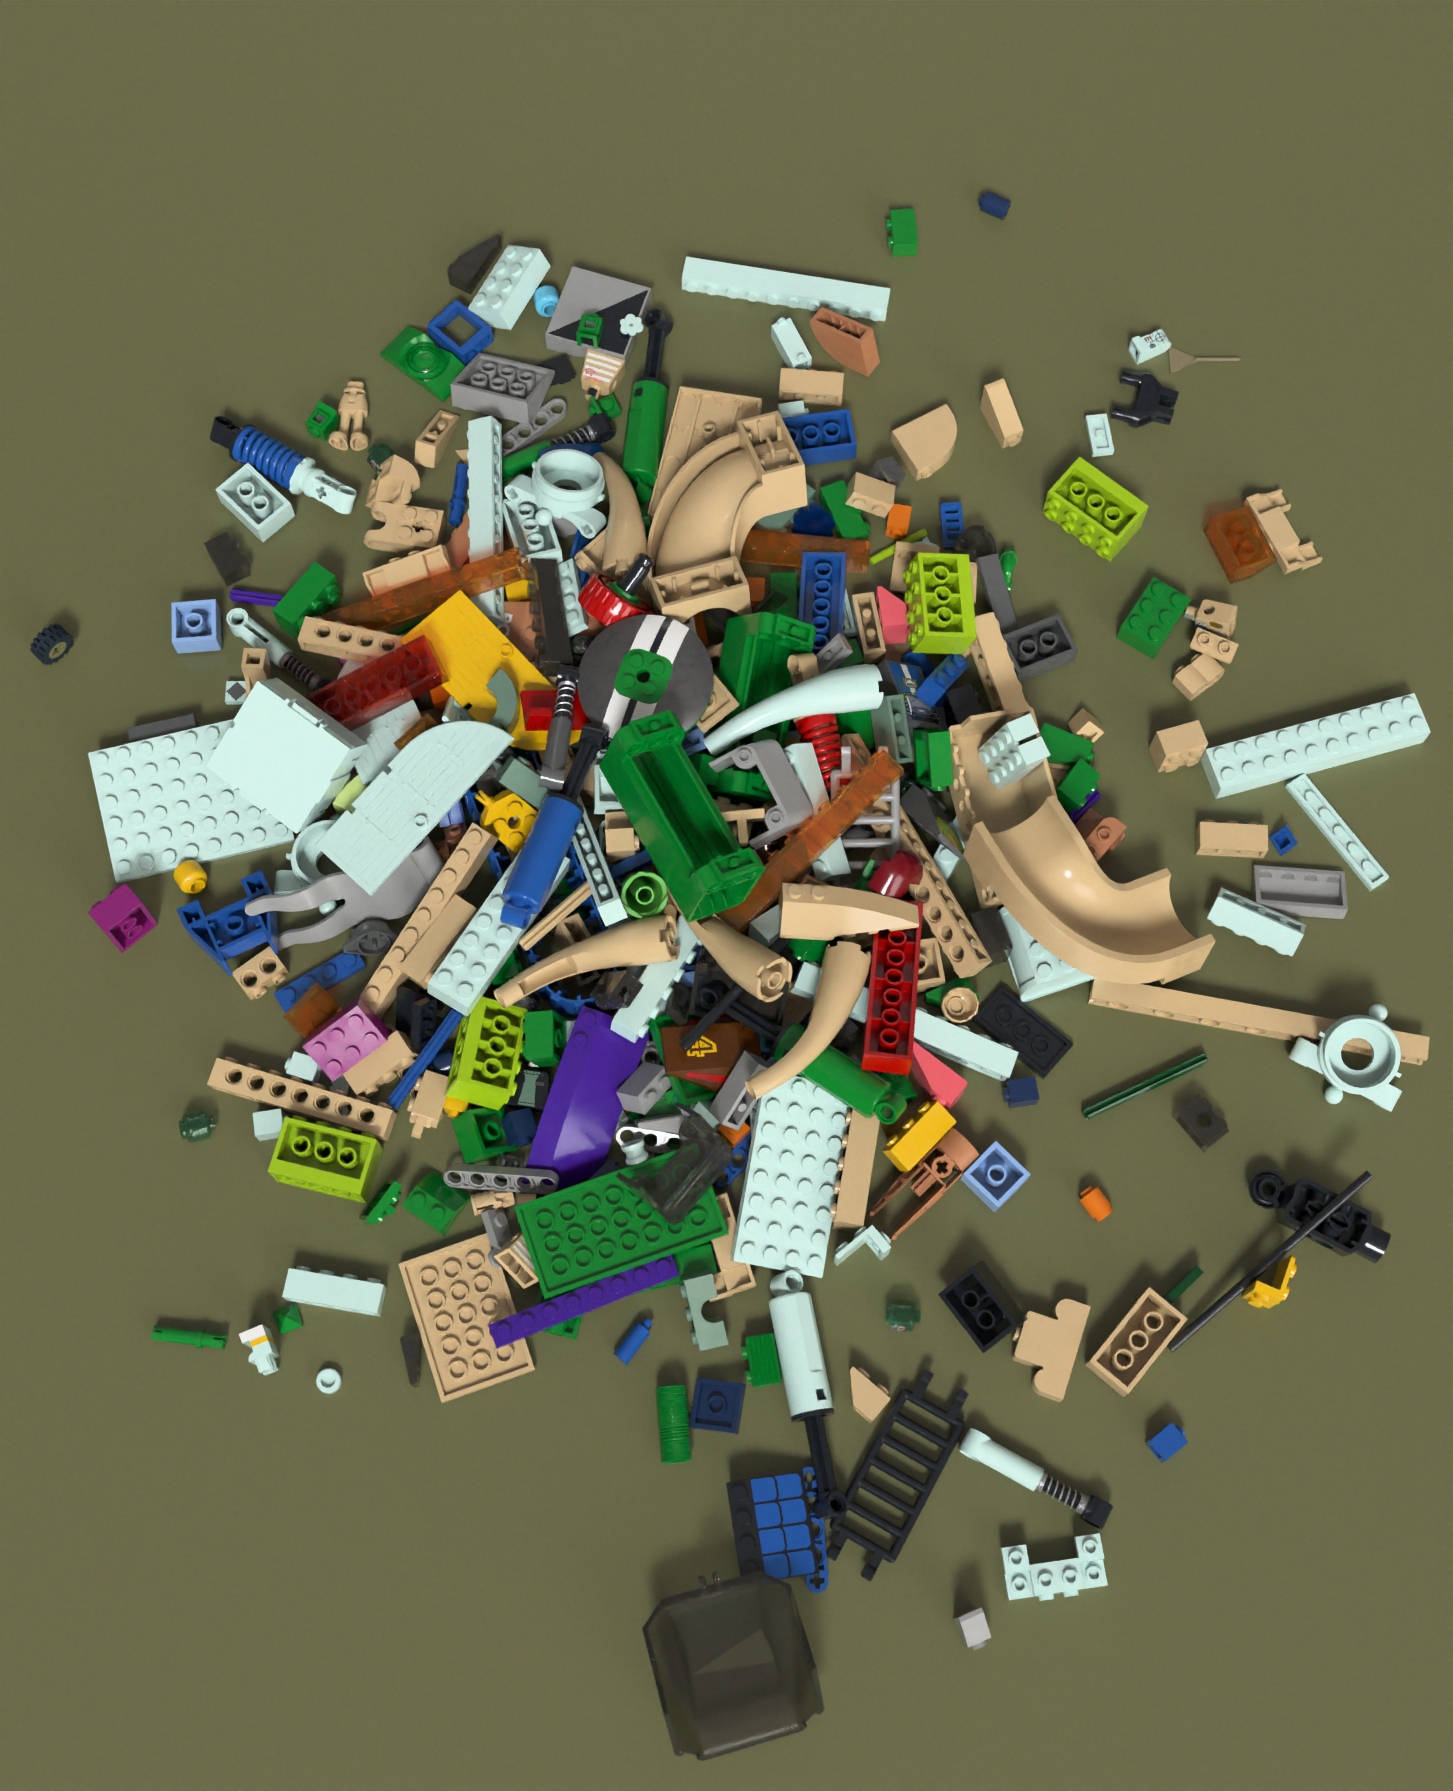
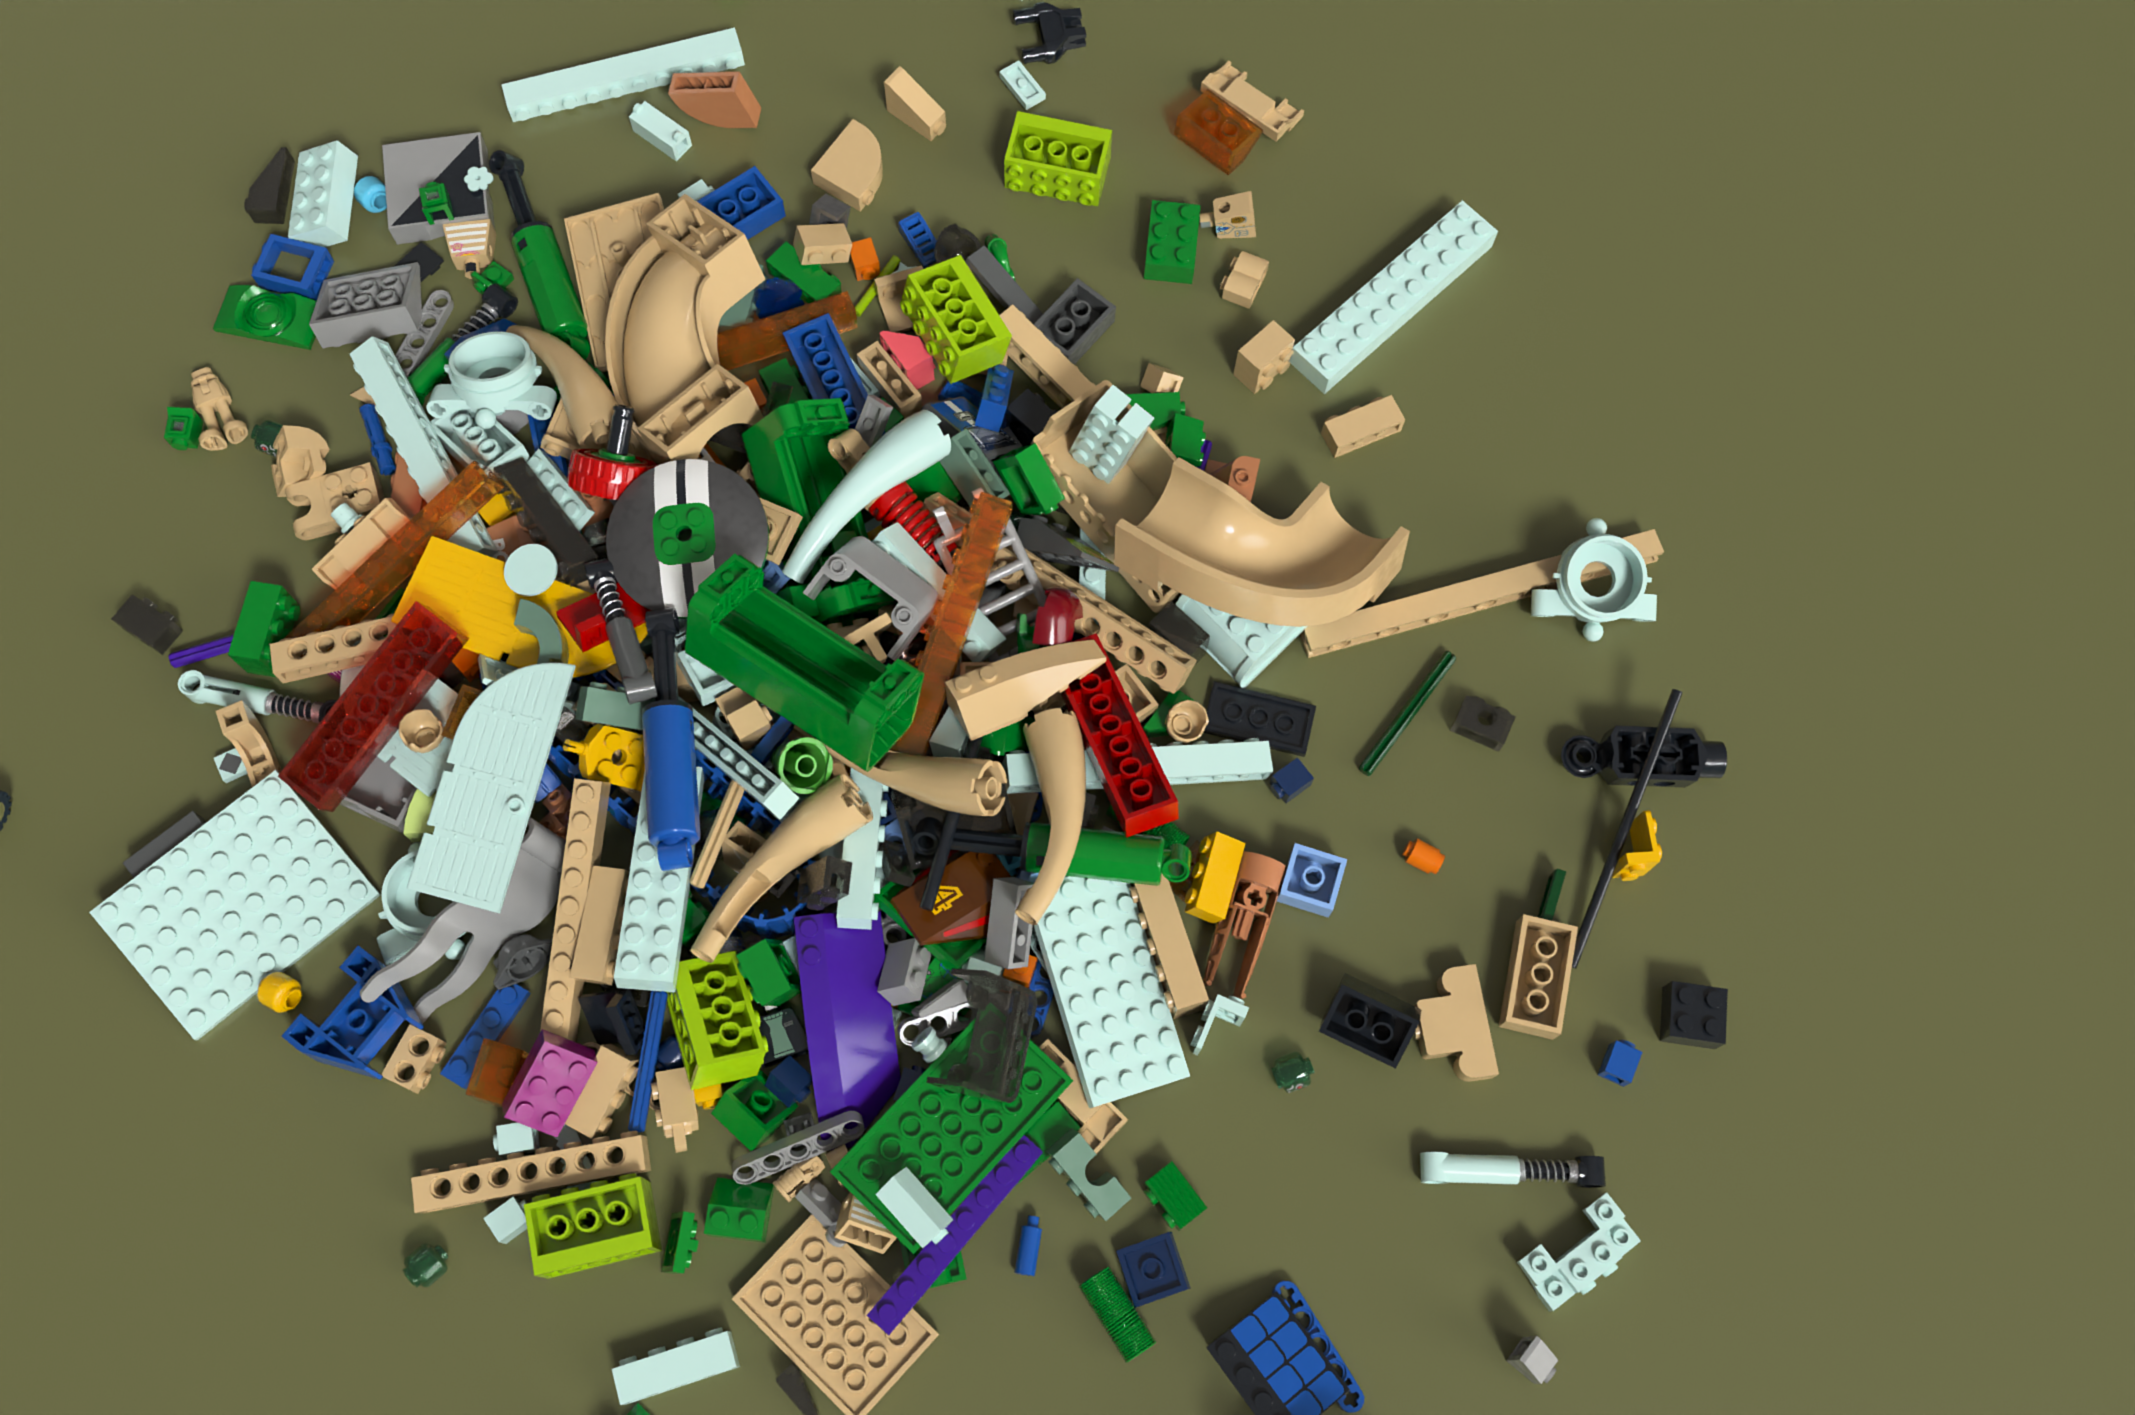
camera: 30 degrees left, 0 degrees up
magenta brick [88,883,158,953] -> none
light blue brick [171,599,222,654] -> none
light aqua piece [205,678,367,834] -> none
piece [209,416,357,514] -> none
light aqua brick [215,463,295,542] -> none
tan slope [414,410,460,468] -> none
light aqua piece [769,1270,848,1520] -> none
tan brick [778,367,844,406] -> none
black bar [827,1369,969,1582] -> none
tan slope [849,1367,891,1424] -> none
coral slope [911,1041,968,1112] -> none
tan bracket [1189,628,1239,664] -> none
light aqua brick [1207,887,1306,956] -> none
light grey slope [1252,865,1348,919] -> none
blue slope [1269,825,1299,856] -> none
light aqua tile [1285,773,1389,891] -> none
none -> light aqua piece [331,503,363,534]
none -> tan hair [398,709,444,753]
none -> light aqua piece [504,544,558,596]
none -> light aqua brick [875,1167,953,1248]
none -> black brick [1660,981,1728,1049]

